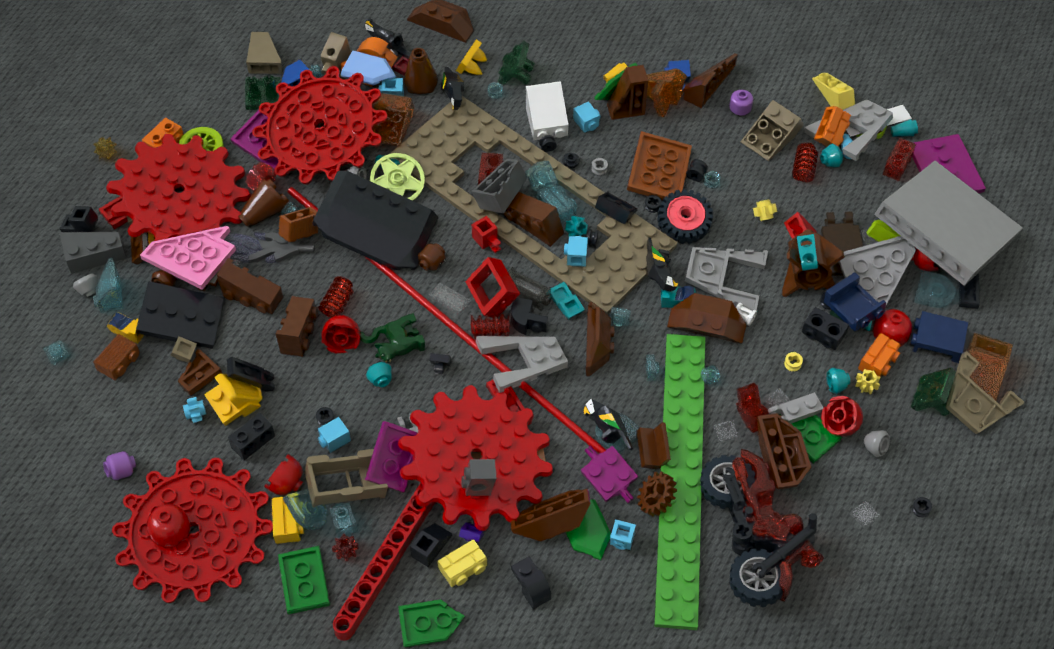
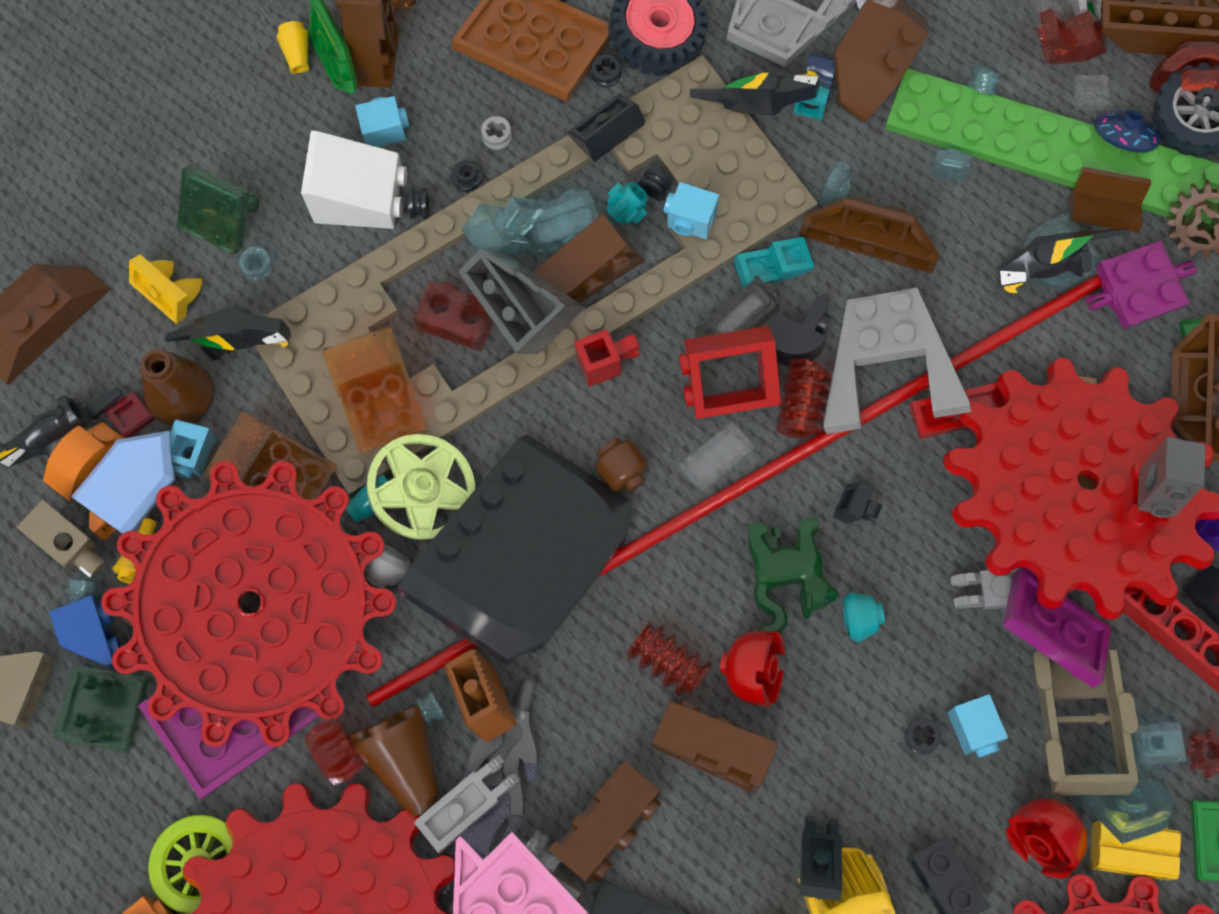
camera: 70 degrees left, 15 degrees up
none -> clear orange slope [322,325,428,453]
none -> light grey hinge [414,755,521,854]
none -> dark blue dish [1094,110,1161,153]

